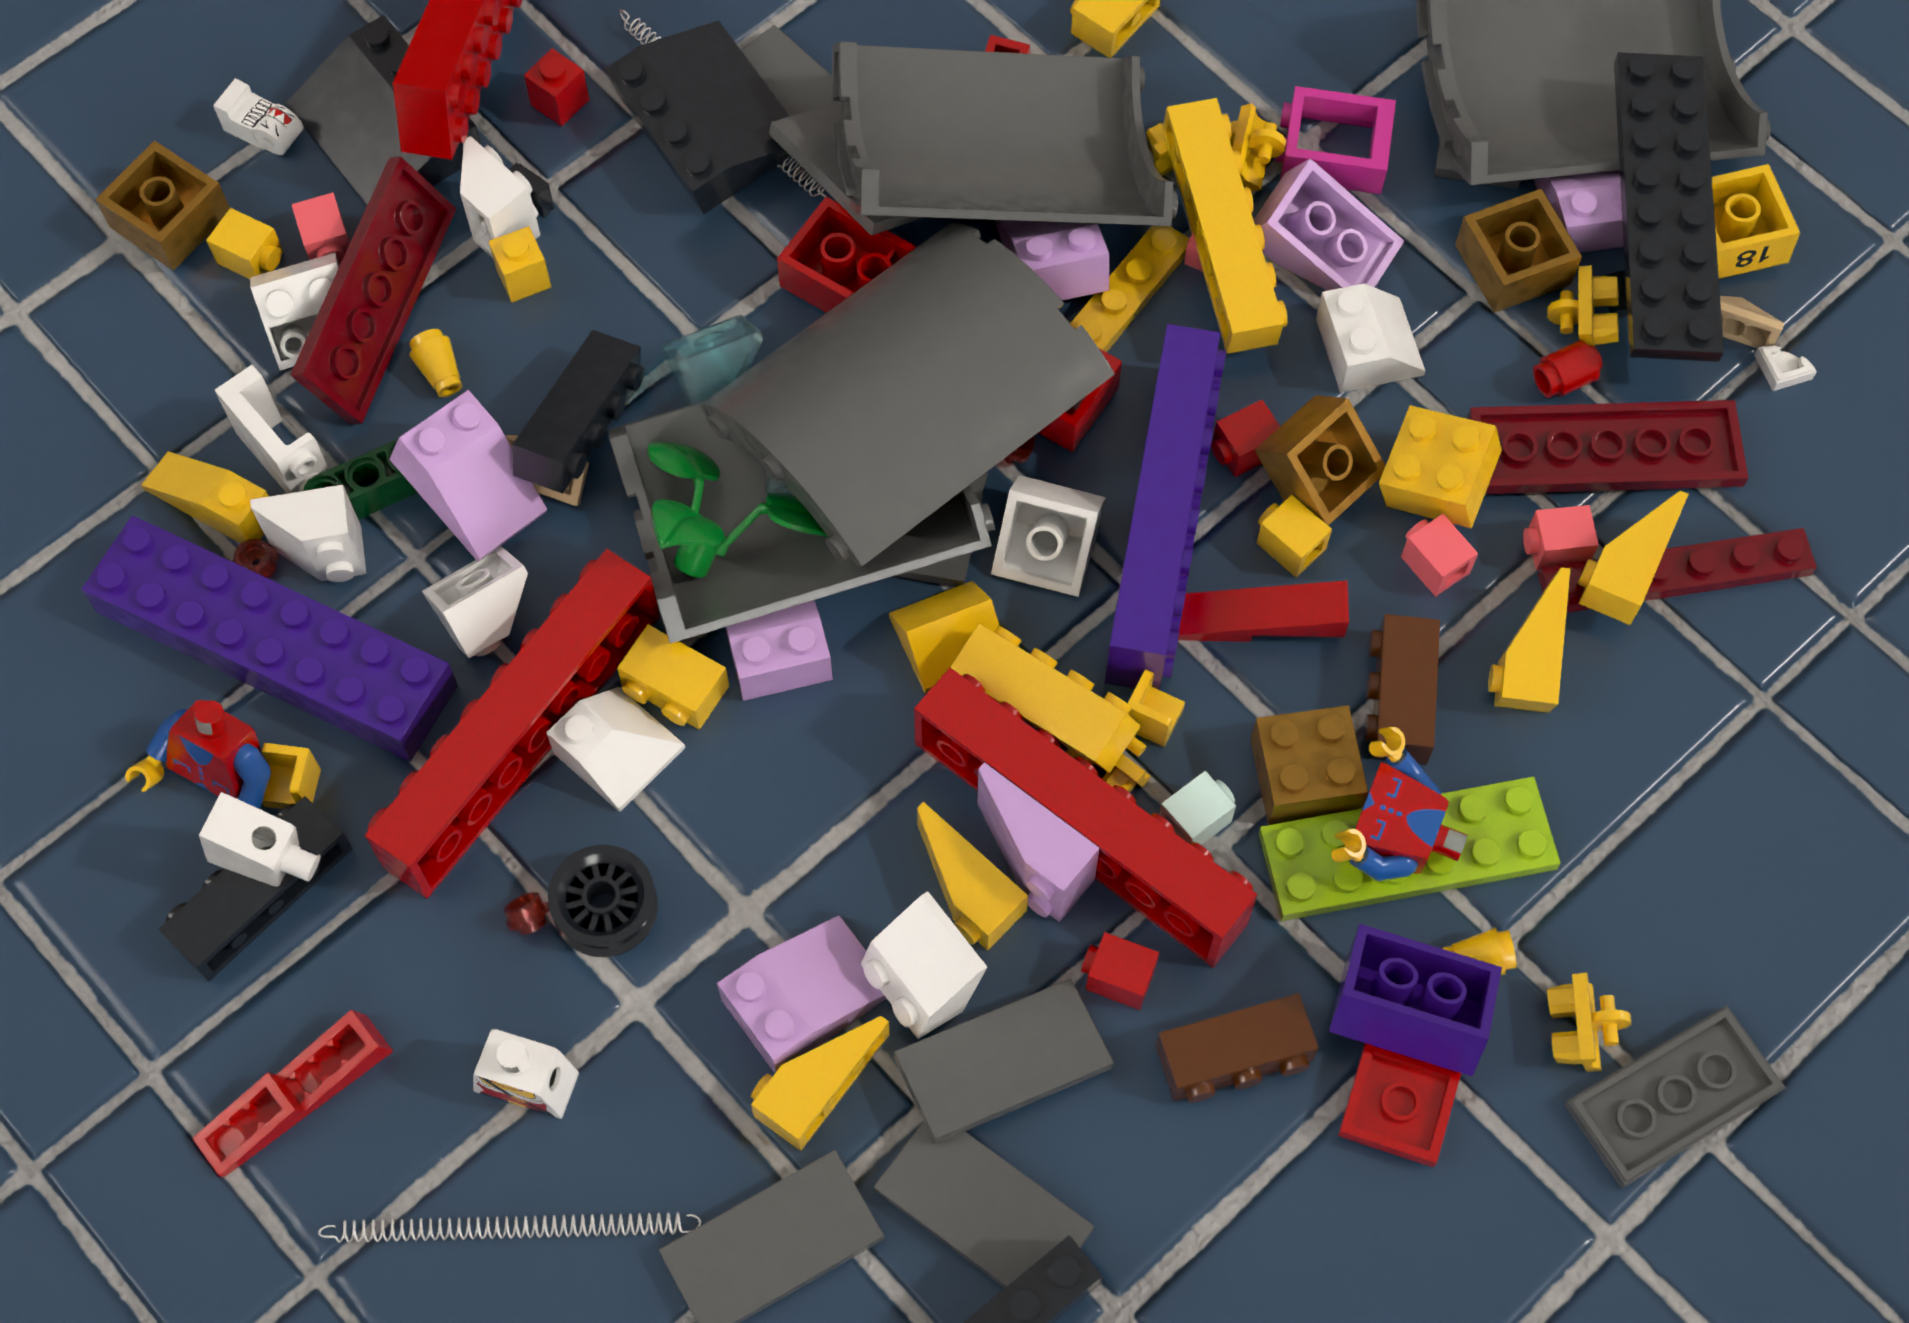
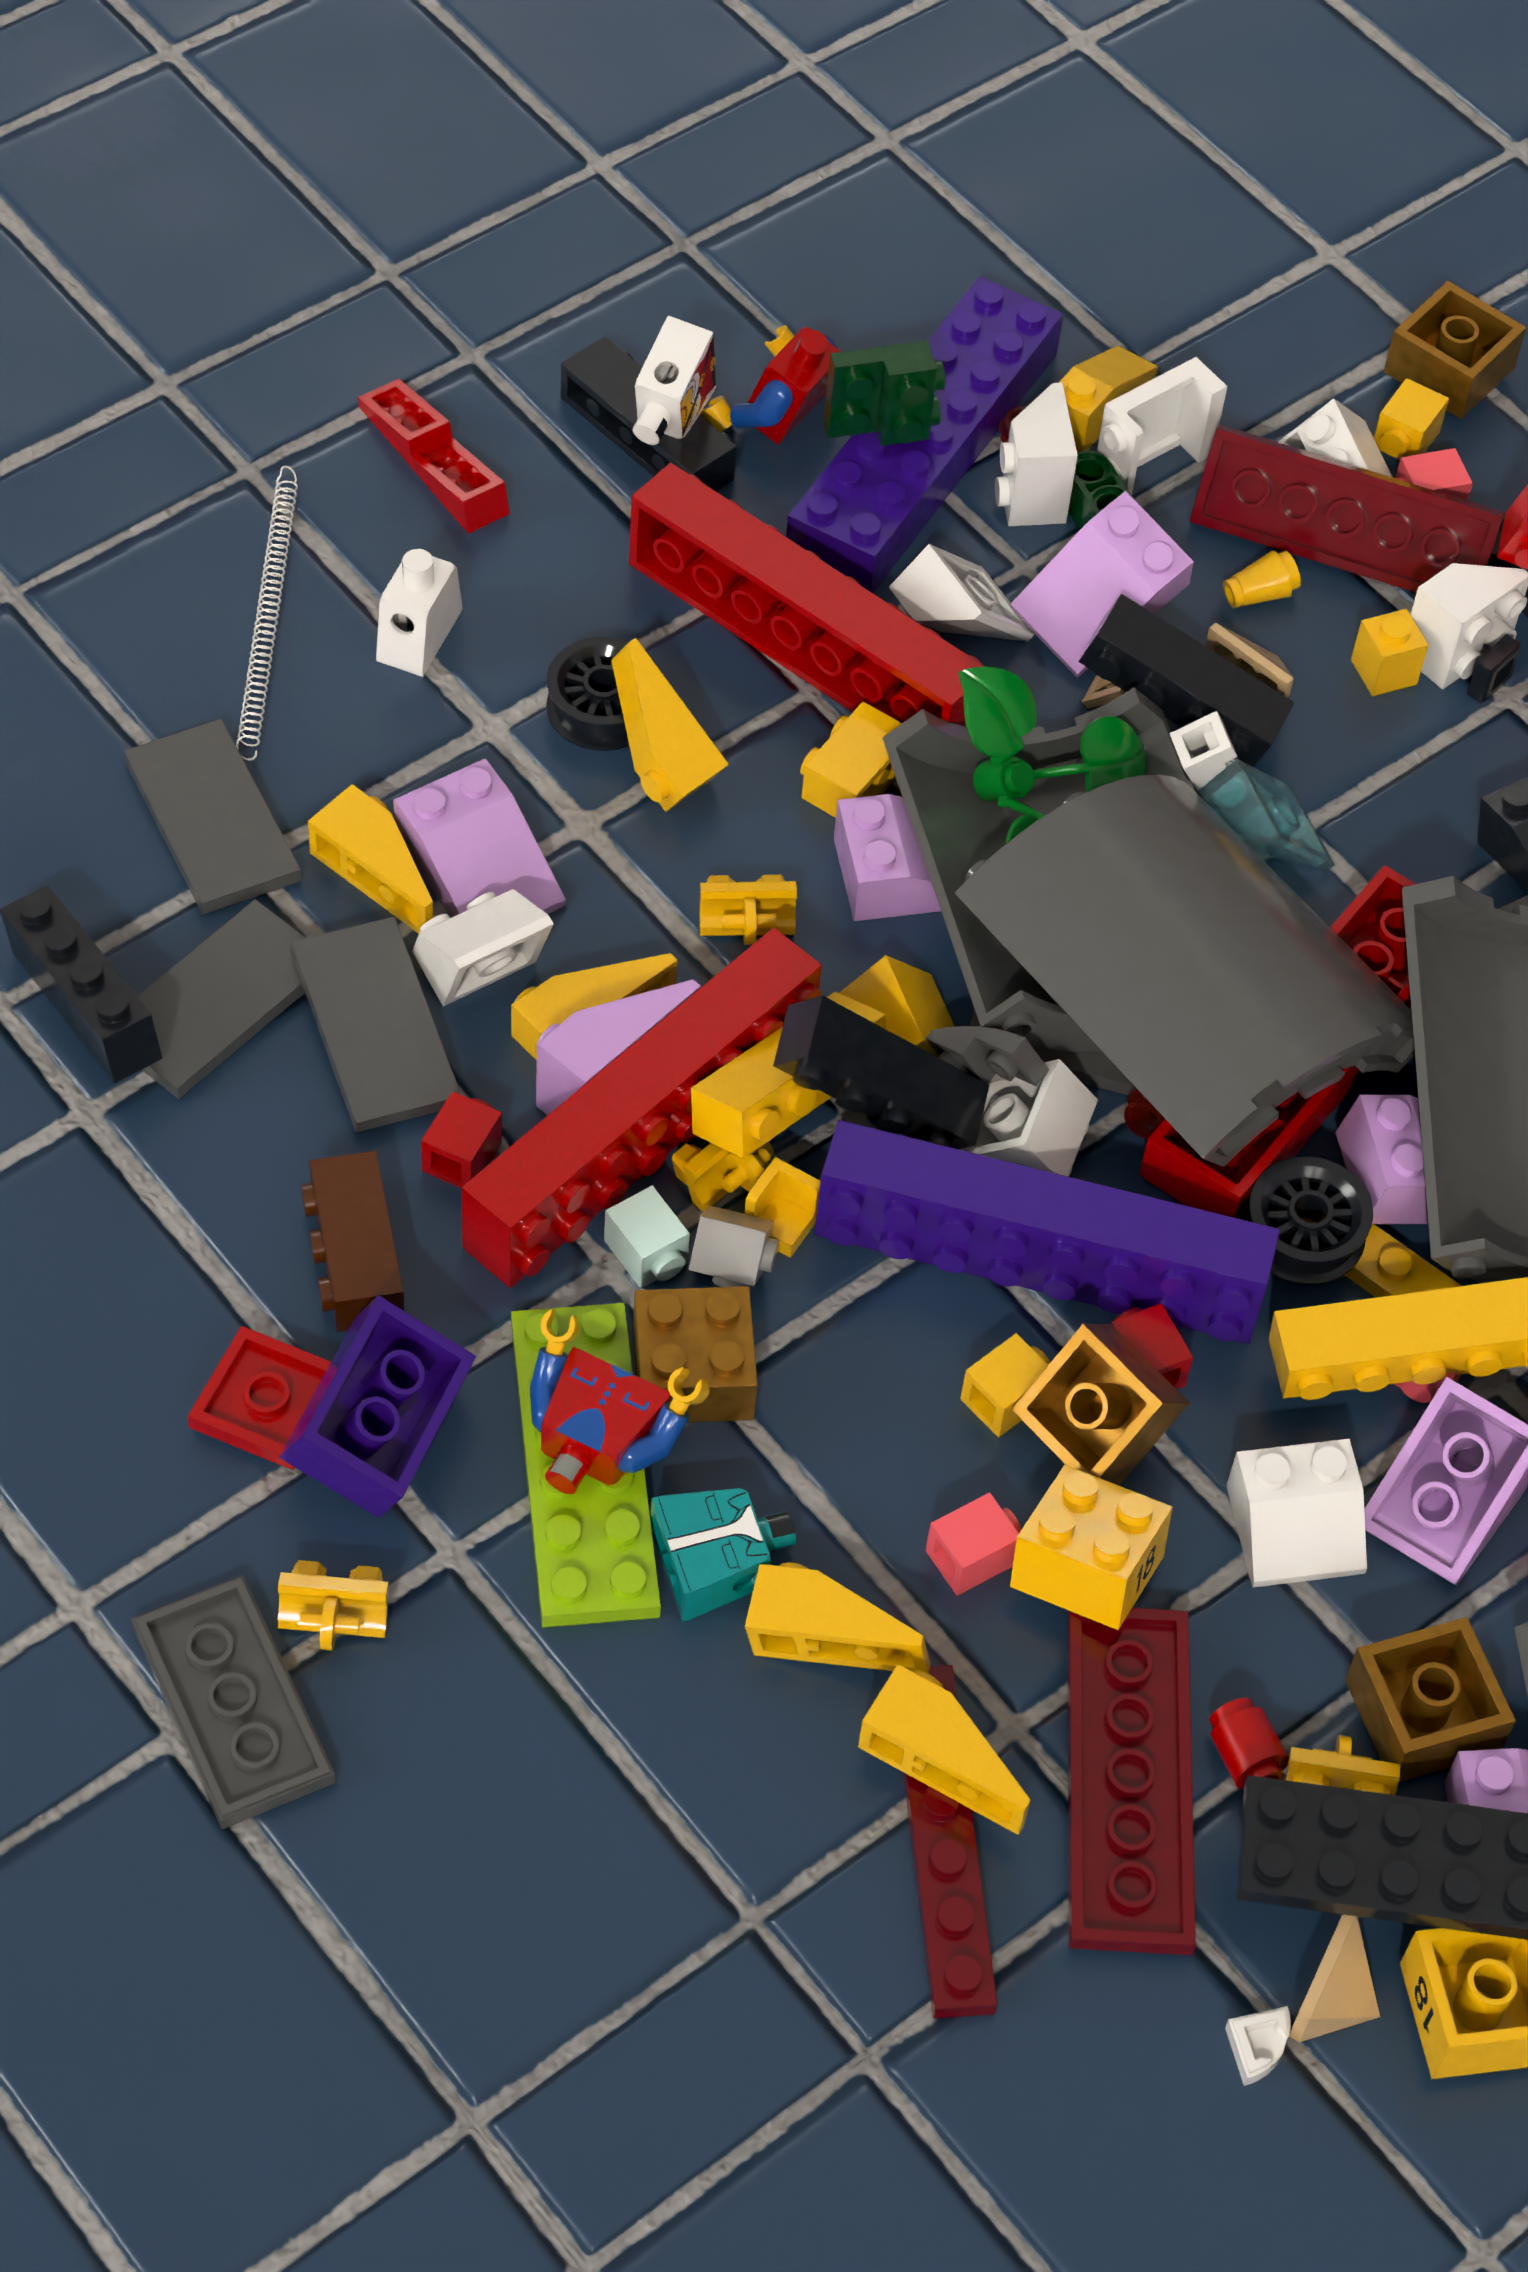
camera: 90 degrees right, 10 degrees down
yellow panel [261,743,321,809] -> none
clear red plate [504,892,550,935] -> none
white slope [546,687,685,812] -> none
red slope [1178,580,1349,642] -> none
reddish brown brick [1364,614,1440,765] -> none
yellow cone [1442,927,1517,975] -> none
coral brick [1523,505,1599,571] -> none
none -> yellow slope [611,638,729,812]
none -> teal torso [650,1488,796,1622]
none -> light grey brick [688,1205,779,1287]
none -> yellow hips [699,875,797,945]
none -> black brick [773,995,989,1149]
none -> dark green plate [823,340,945,446]
none -> dark grey slope [925,1026,1049,1086]
none -> white leg [1169,711,1247,808]
none -> tan slope [1205,622,1294,699]
none -> black wheel [1244,1156,1373,1285]

